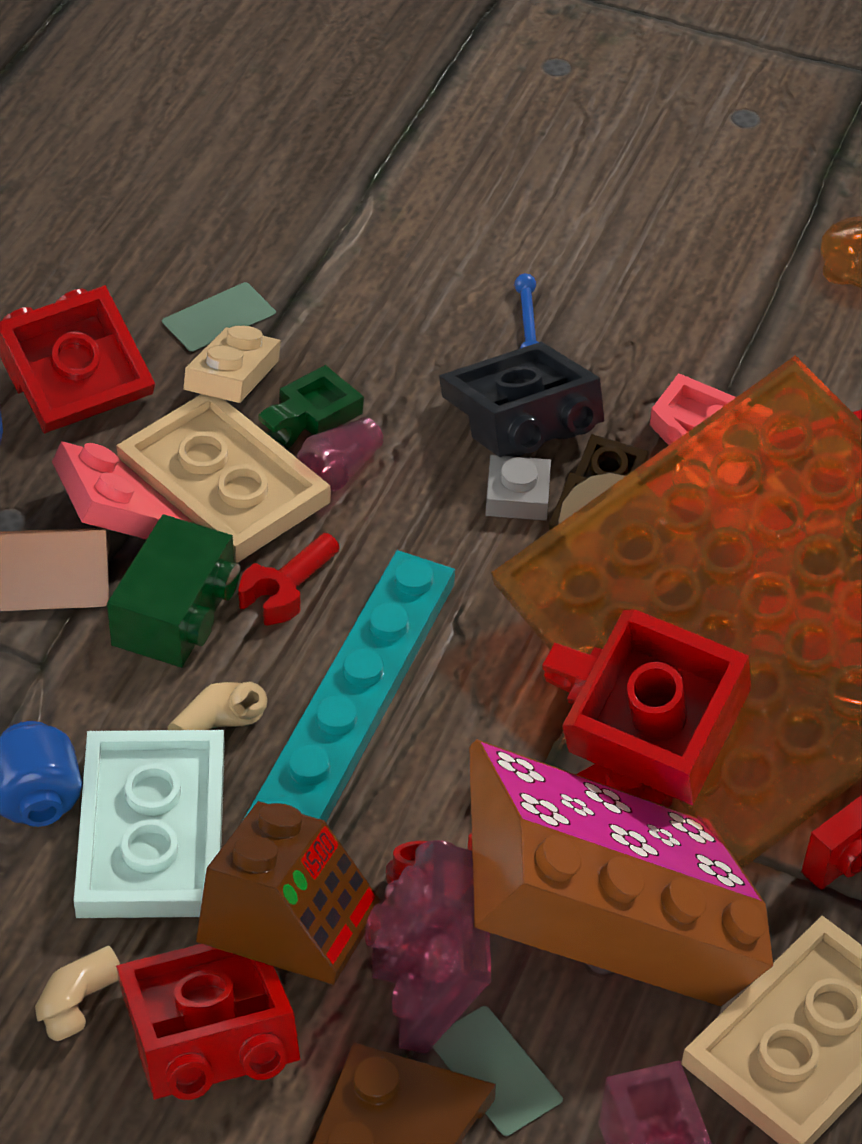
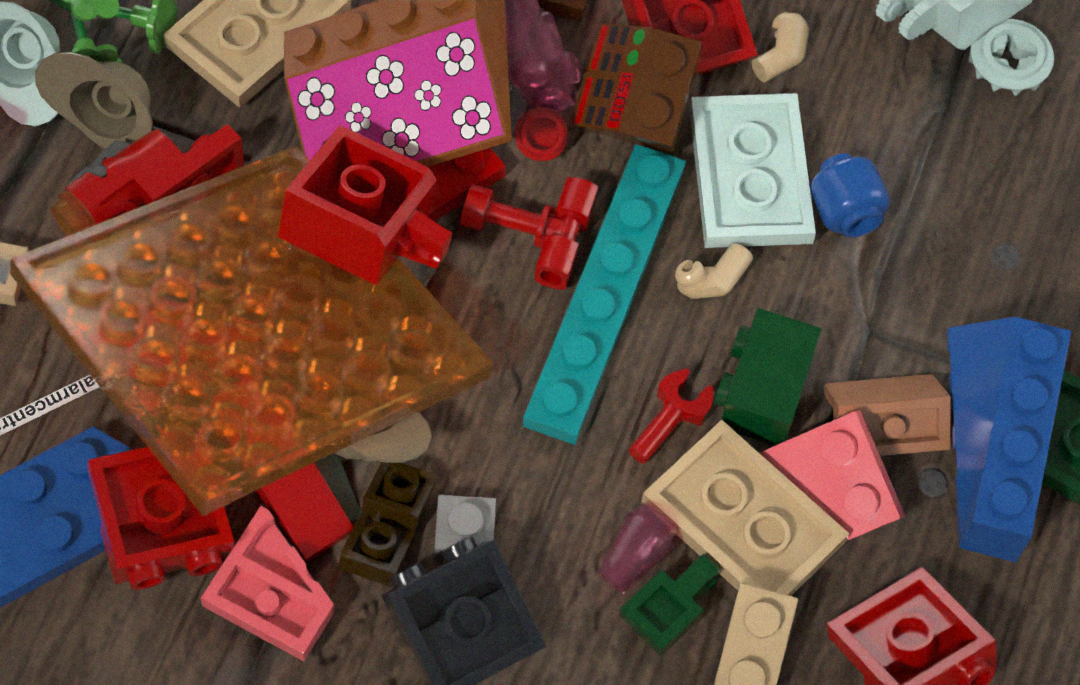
camera: 175 degrees right, 15 degrees up
none -> red bar [460,177,598,290]

